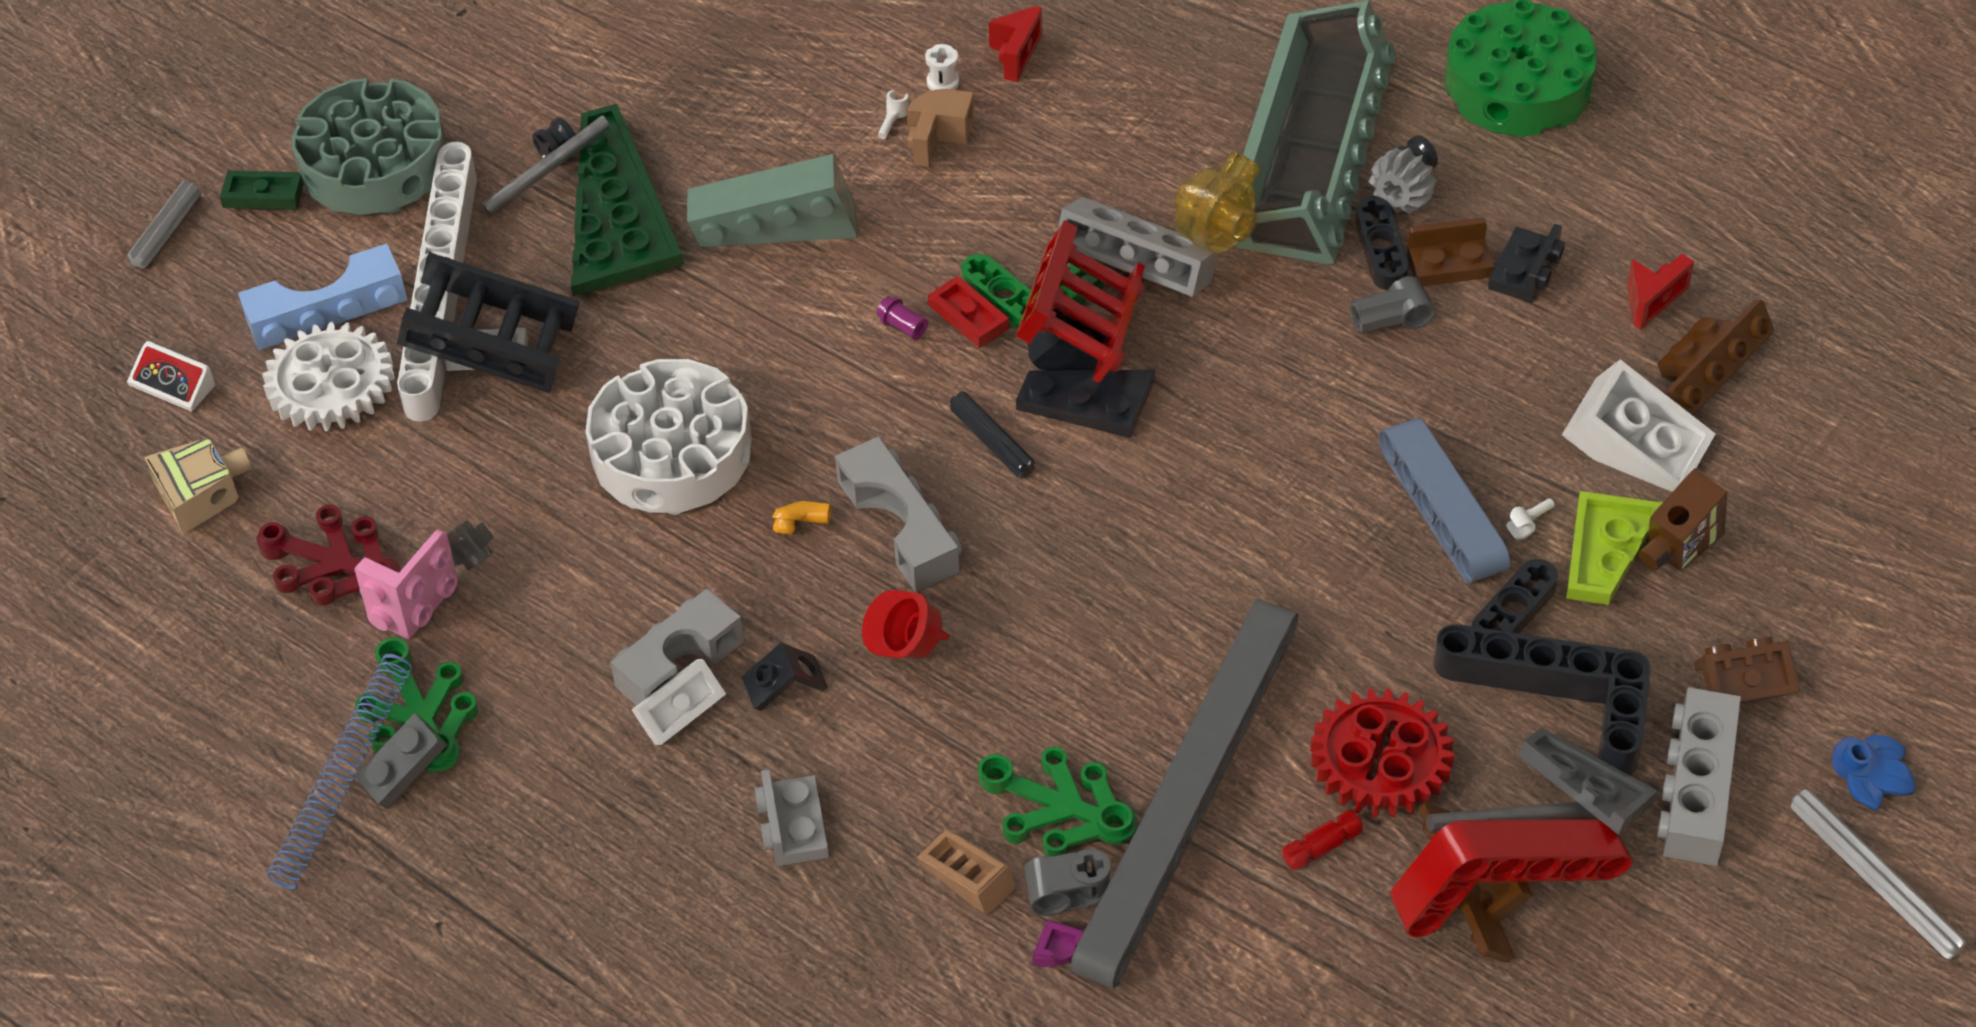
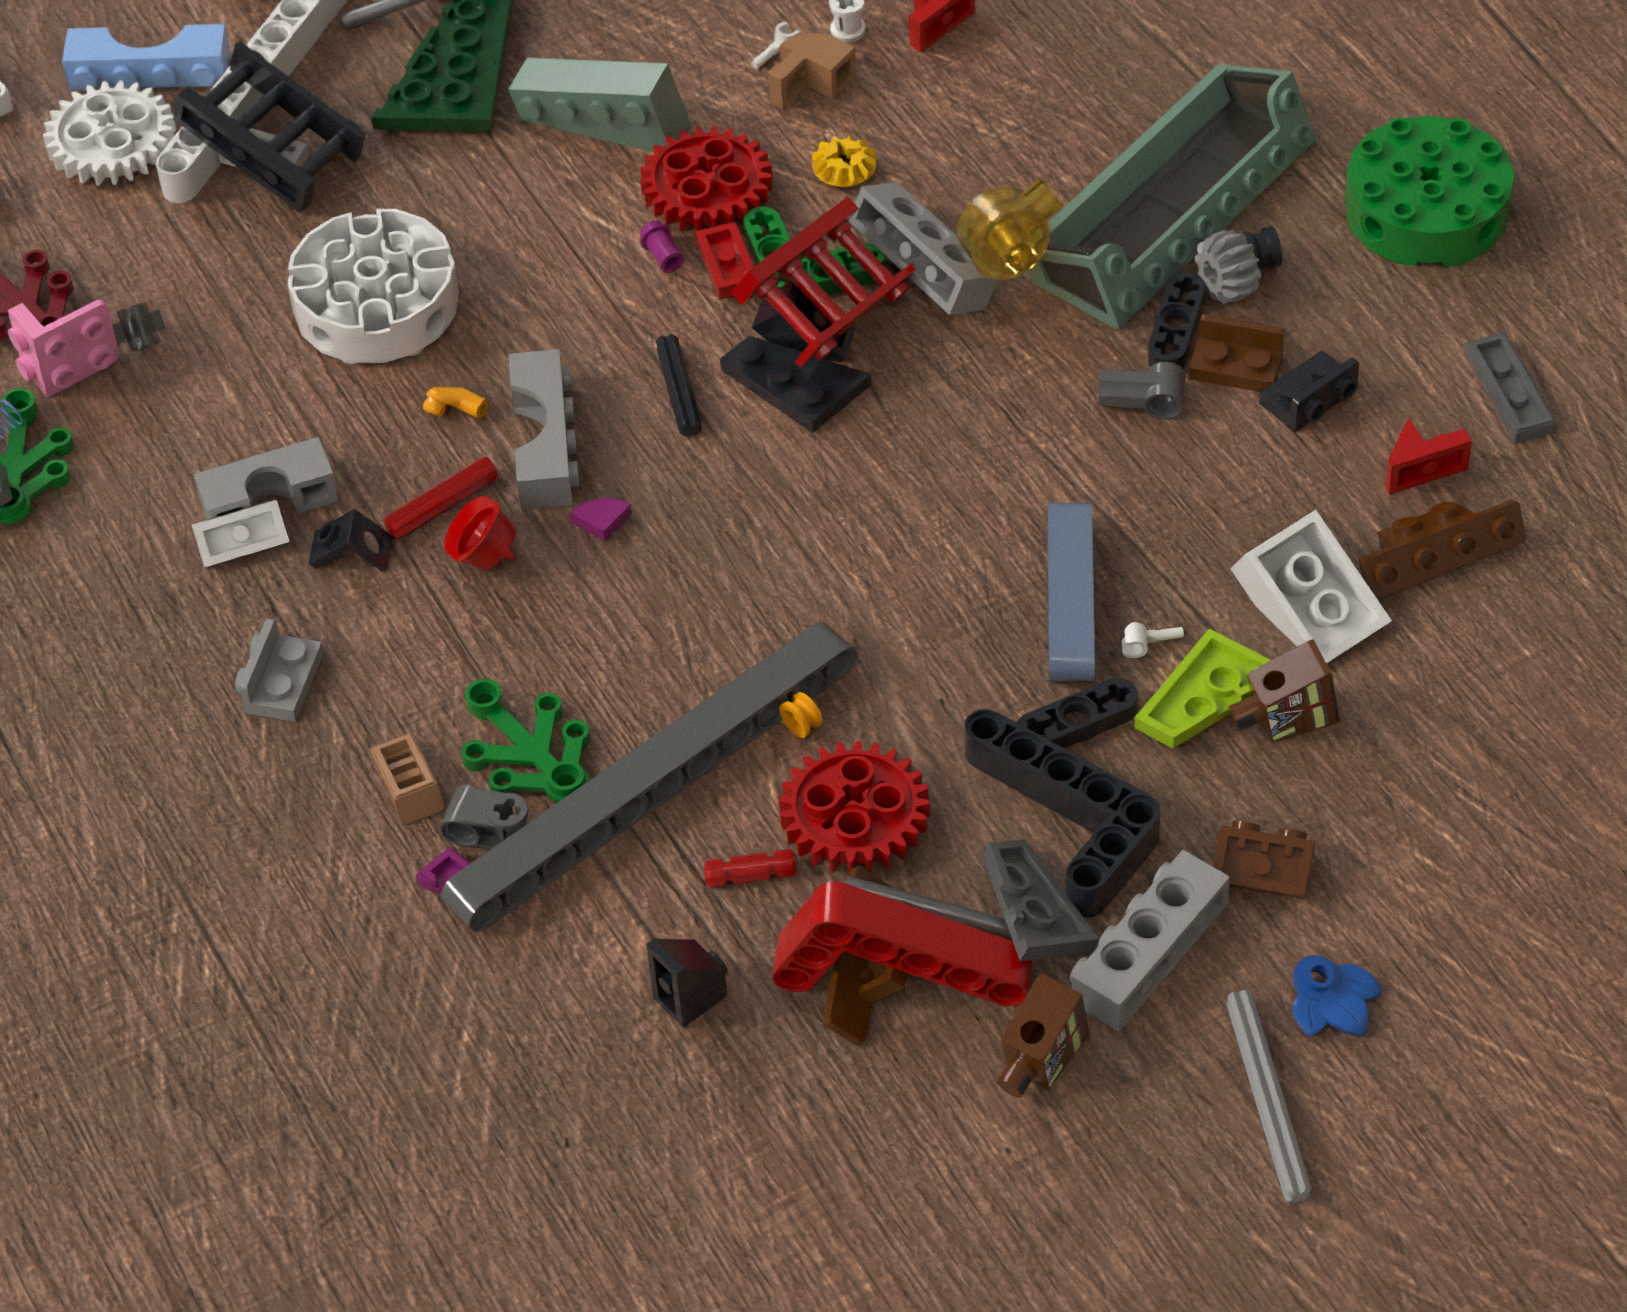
camera: 25 degrees right, 0 degrees up
none -> red axle [383,457,498,539]
none -> magenta tile [570,498,632,541]
none -> red gear [640,125,773,231]
none -> black slope [646,938,728,1028]
none -> light orange bush [779,692,823,738]
none -> yellow gear [812,134,877,187]
none -> reddish brown torso [997,972,1090,1098]
none -> dark grey tile [1464,332,1556,443]

